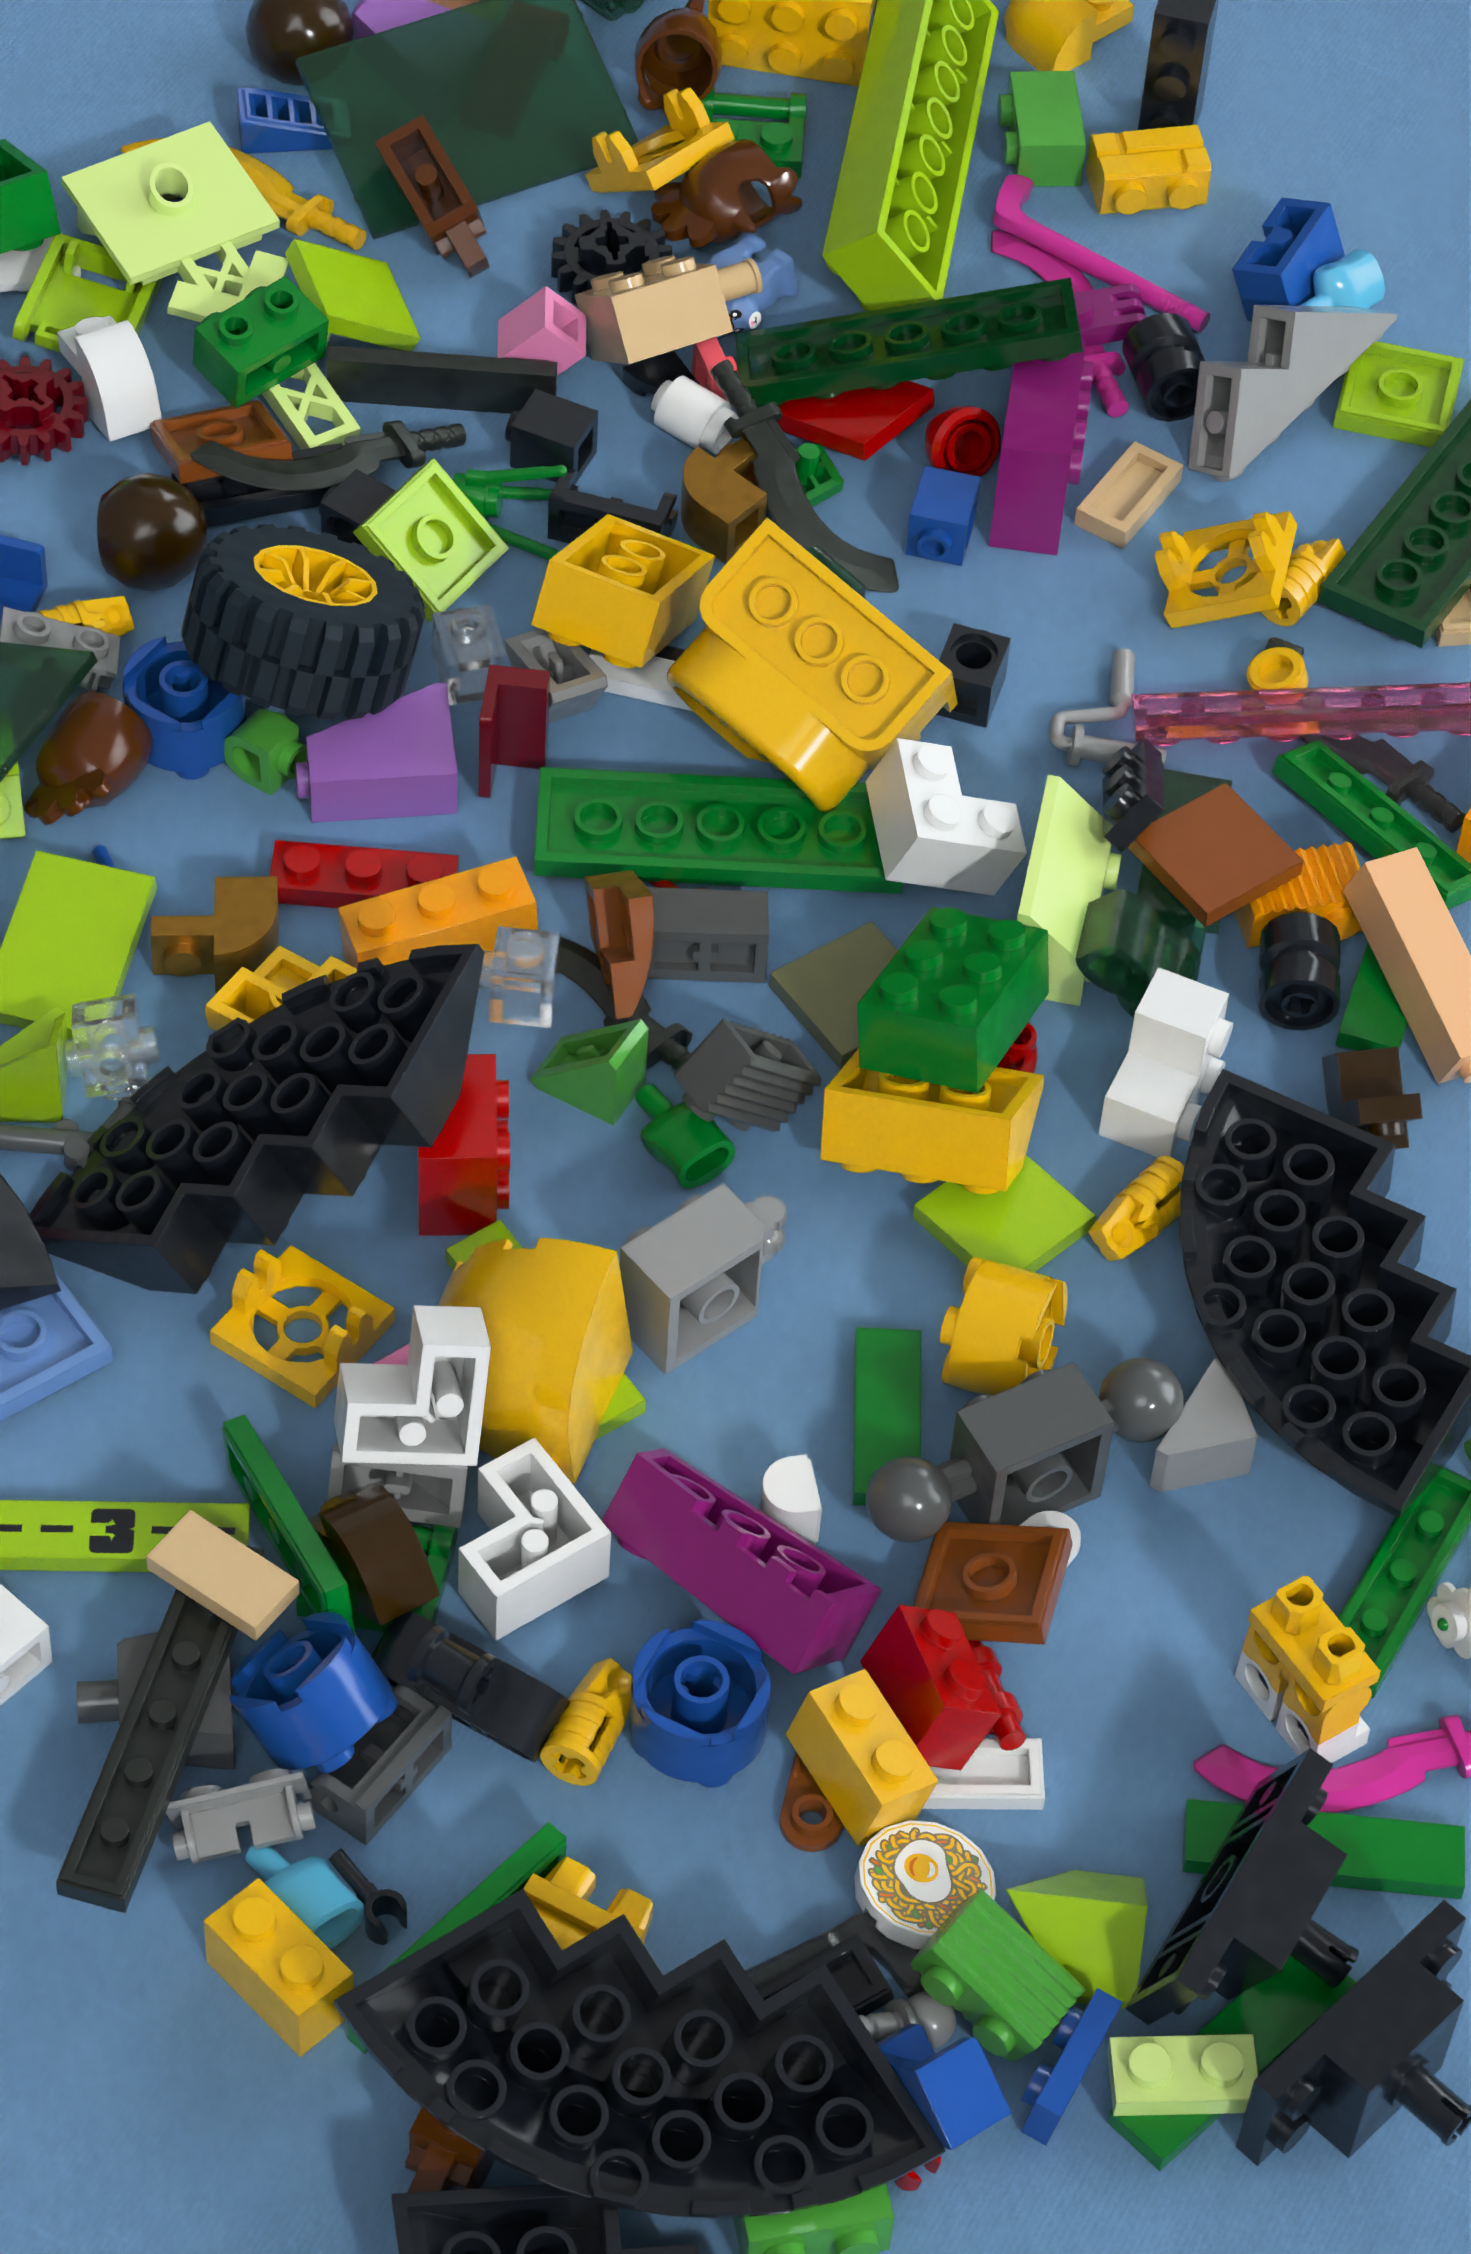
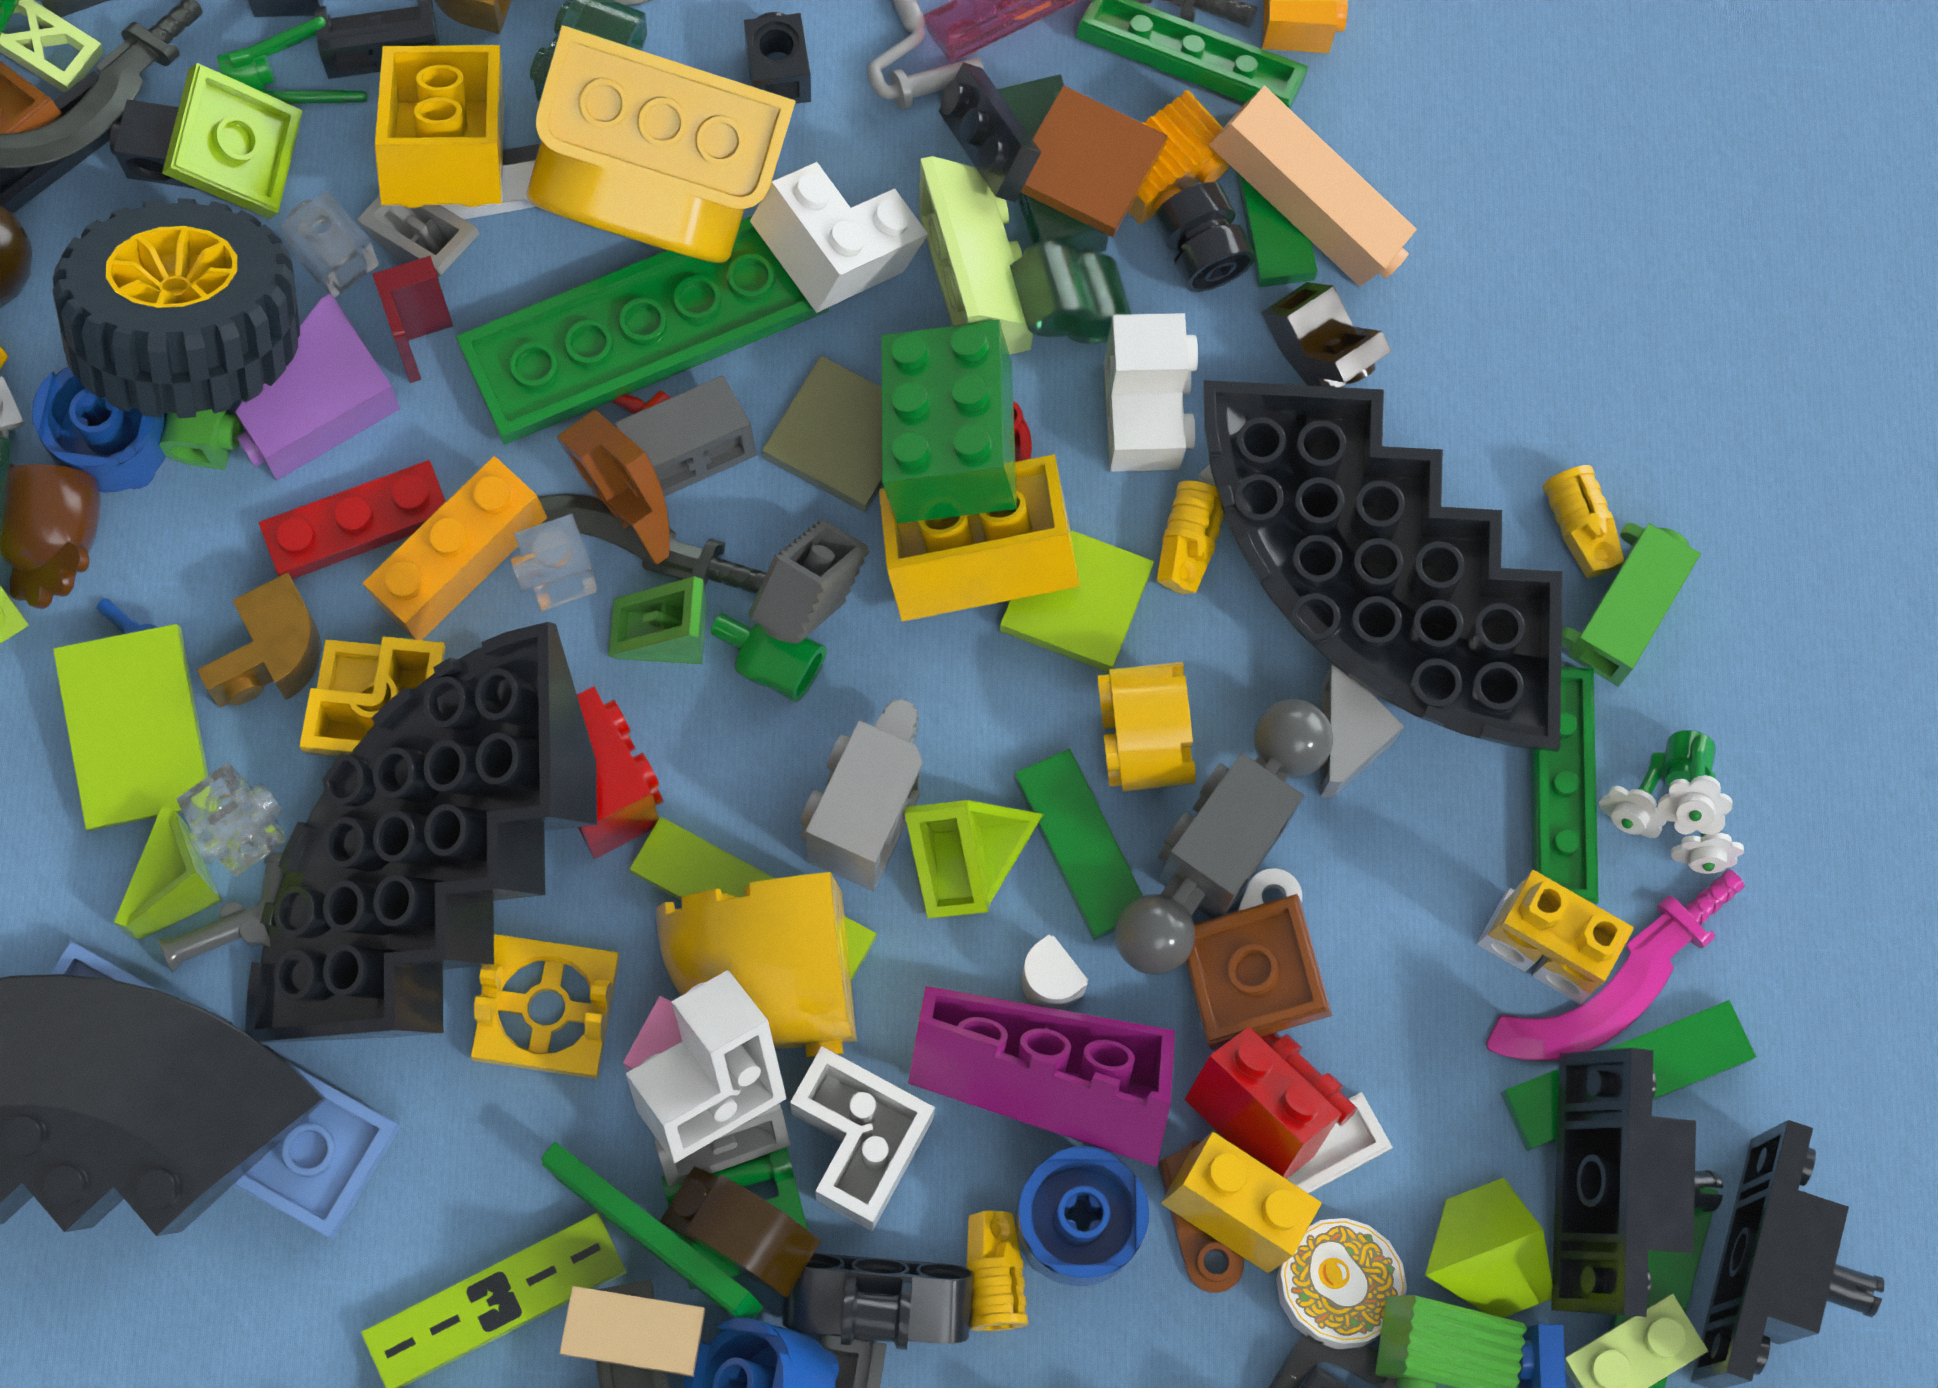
camera: 30 degrees left, 20 degrees up
none -> lime slope [905,800,1044,919]

